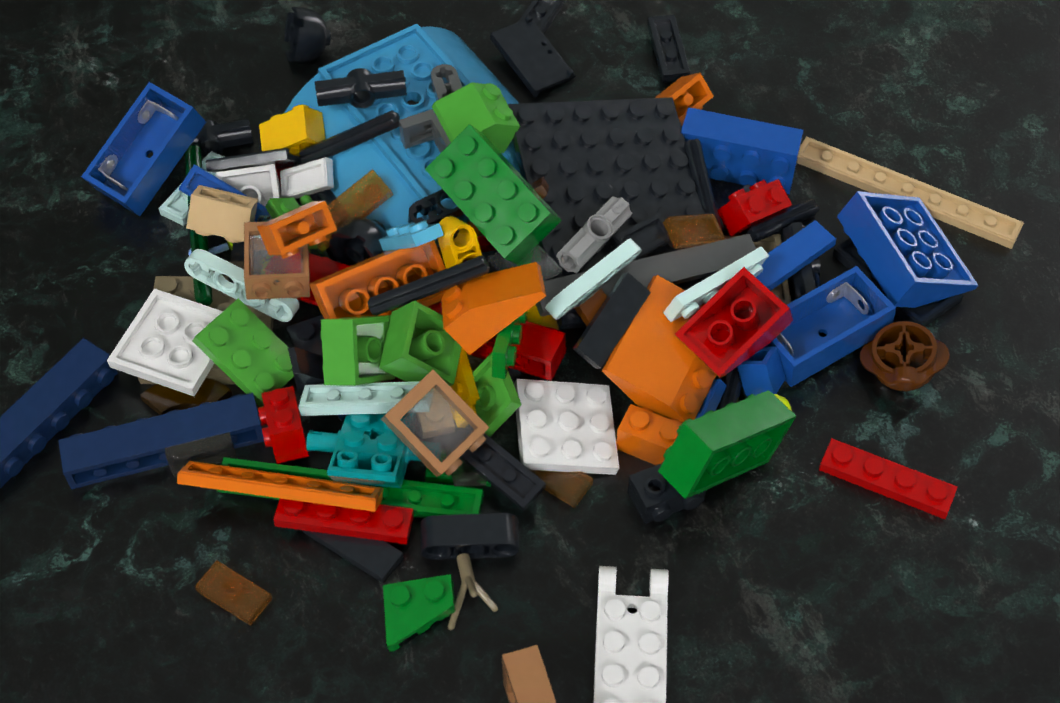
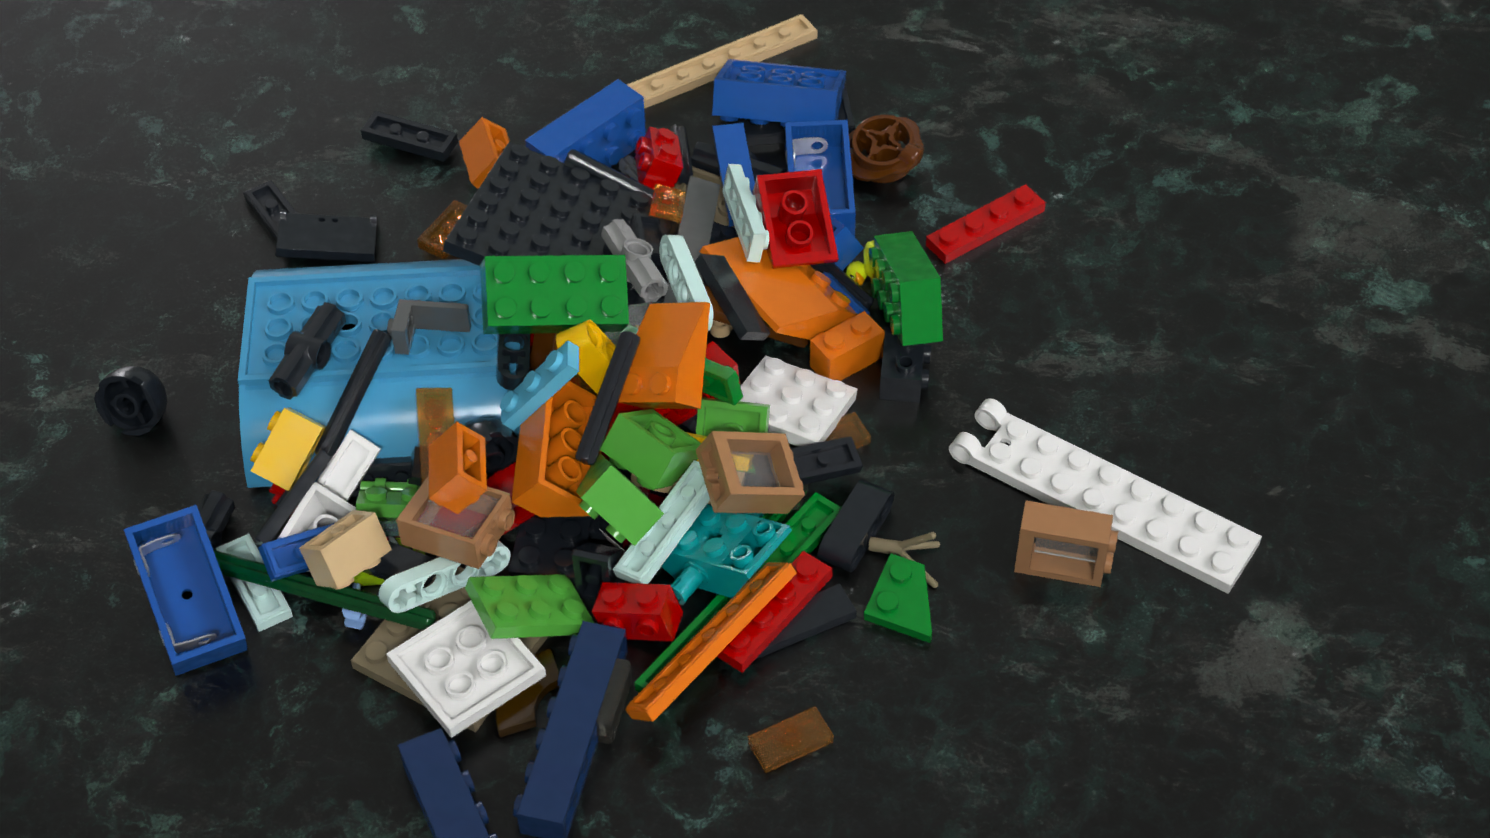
camera: 60 degrees left, 5 degrees down
dark grey beam [431,64,462,101] -> none
bright green slope [432,82,520,153] -> none

